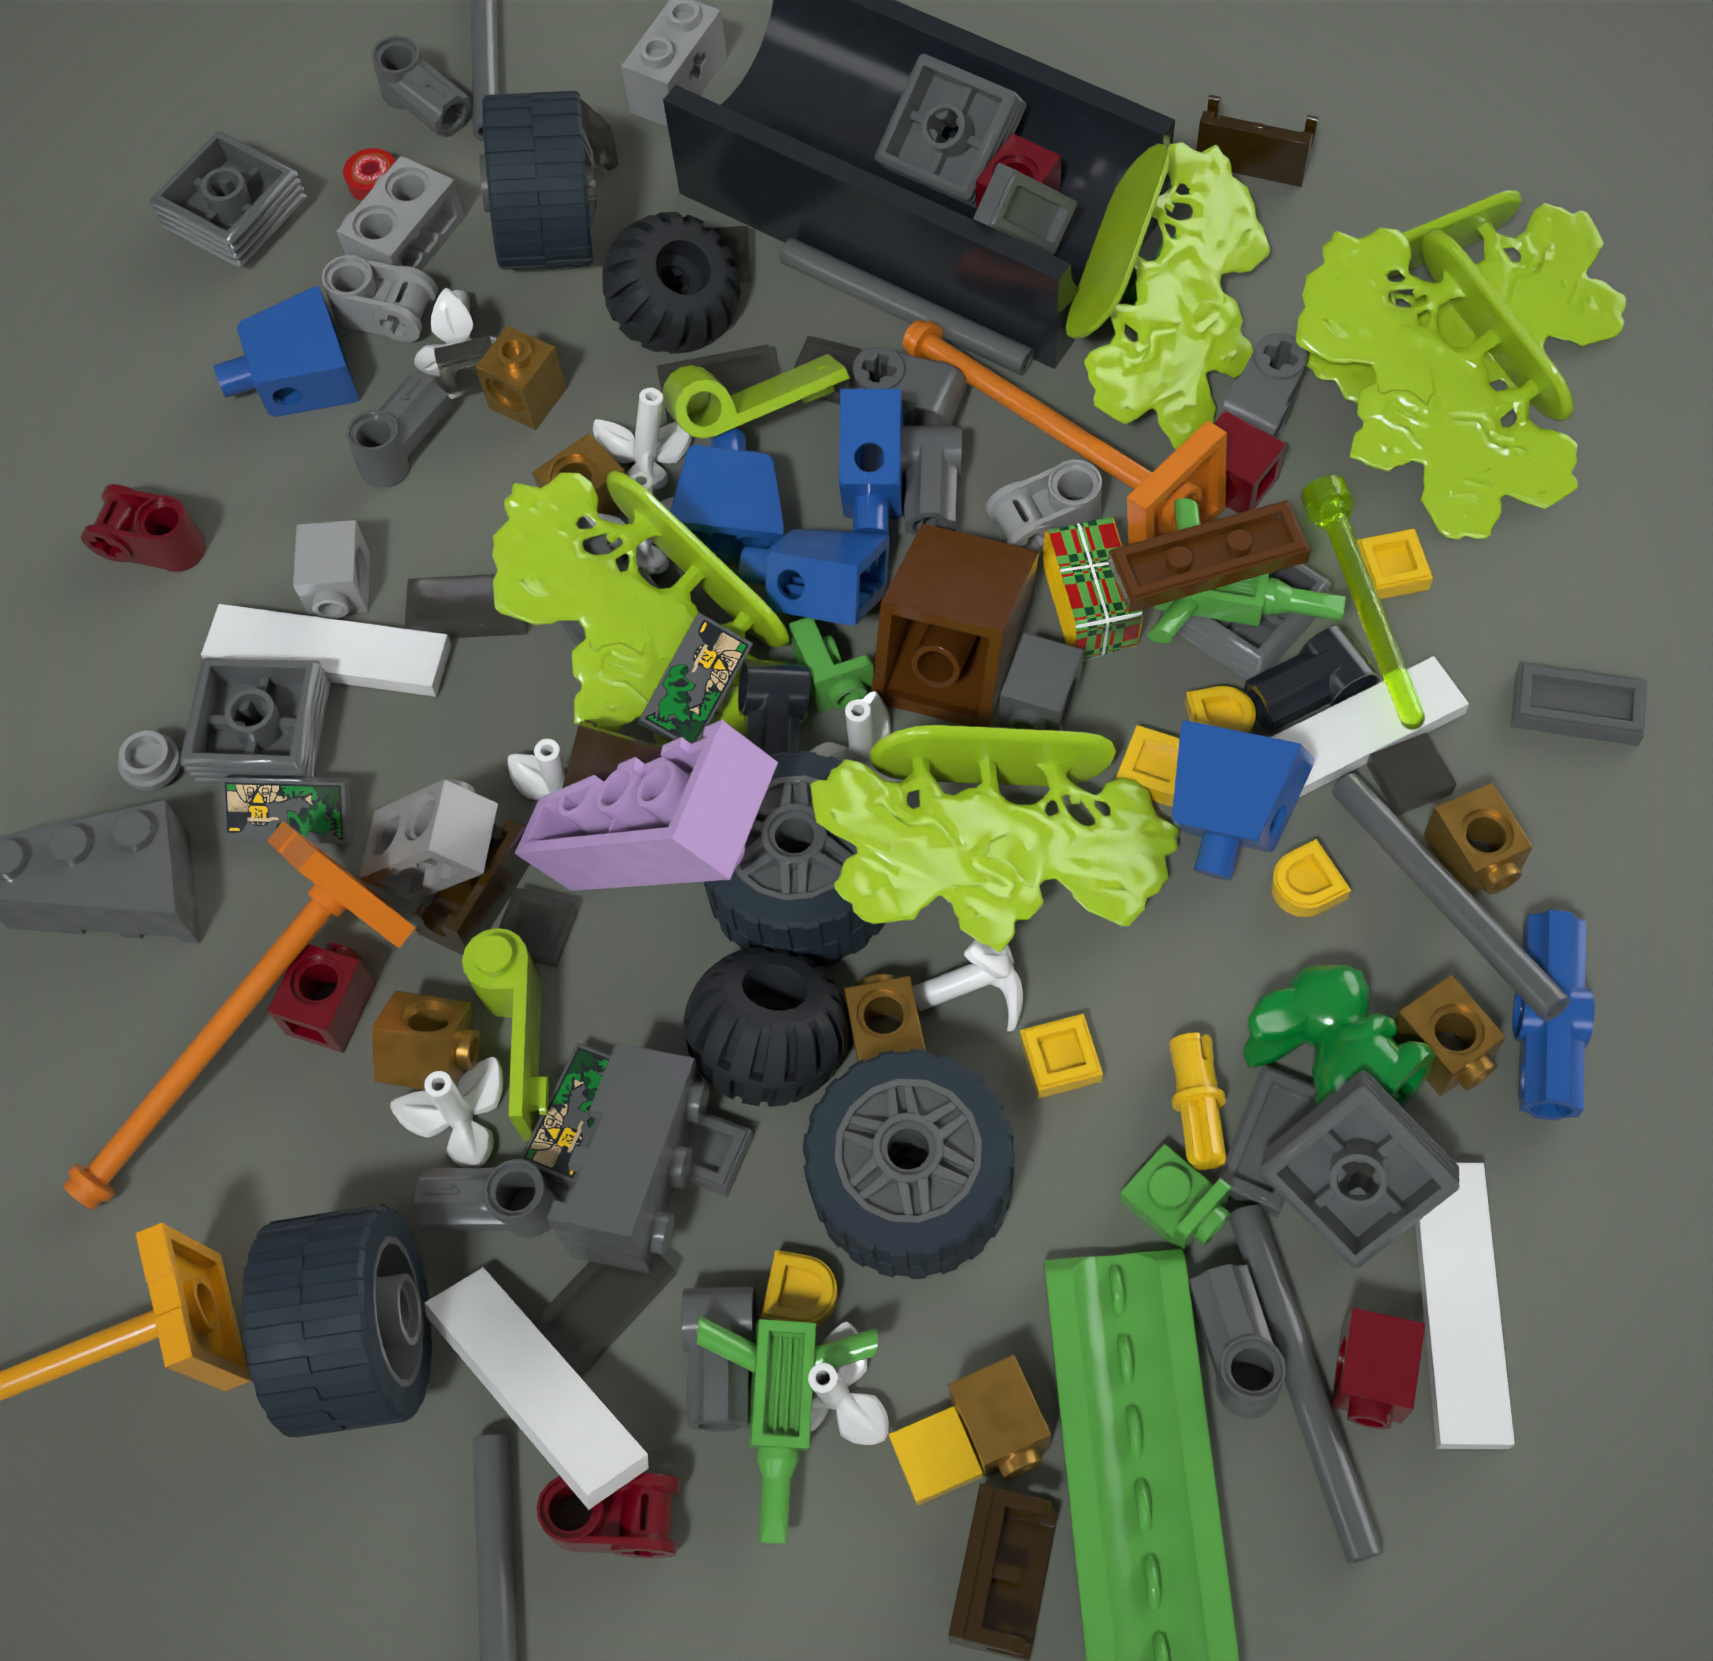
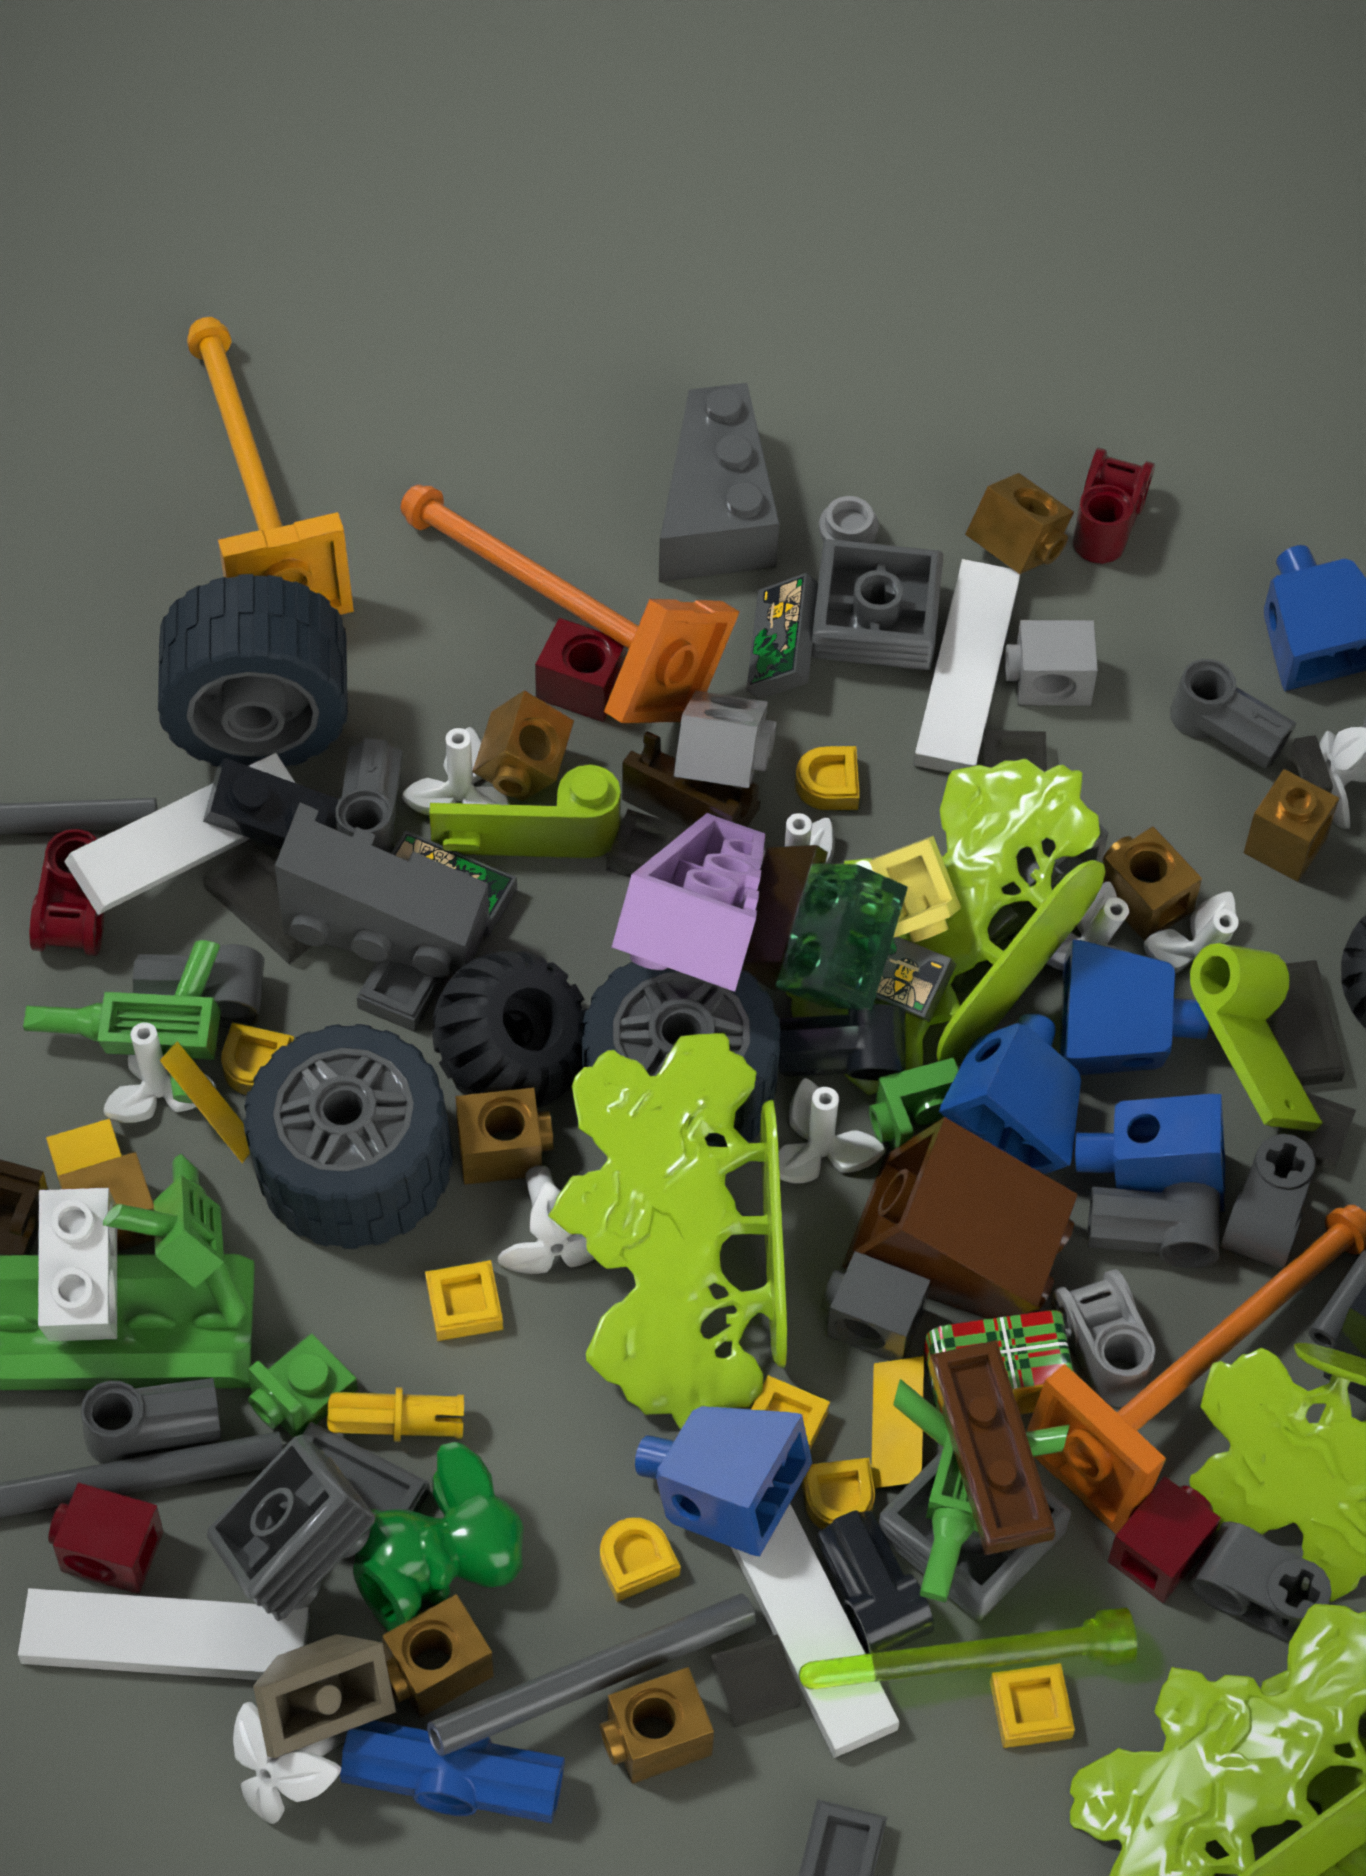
camera: 85 degrees right, 5 degrees down
none -> white brick [38,1188,117,1341]
none -> bright green piece [103,1154,247,1327]
none -> yellow sticker [159,1041,250,1163]
none -> black plate [203,758,340,849]
none -> white plant [233,1702,346,1824]
none -> dark tan slope [253,1634,396,1758]
none -> clear green brick [775,864,908,1011]
none -> yellow tile [795,746,859,810]
none -> light yellow bracket [869,836,961,943]
none -> yellow sticker [871,1356,924,1488]
none -> pearl gold brick [965,473,1074,574]

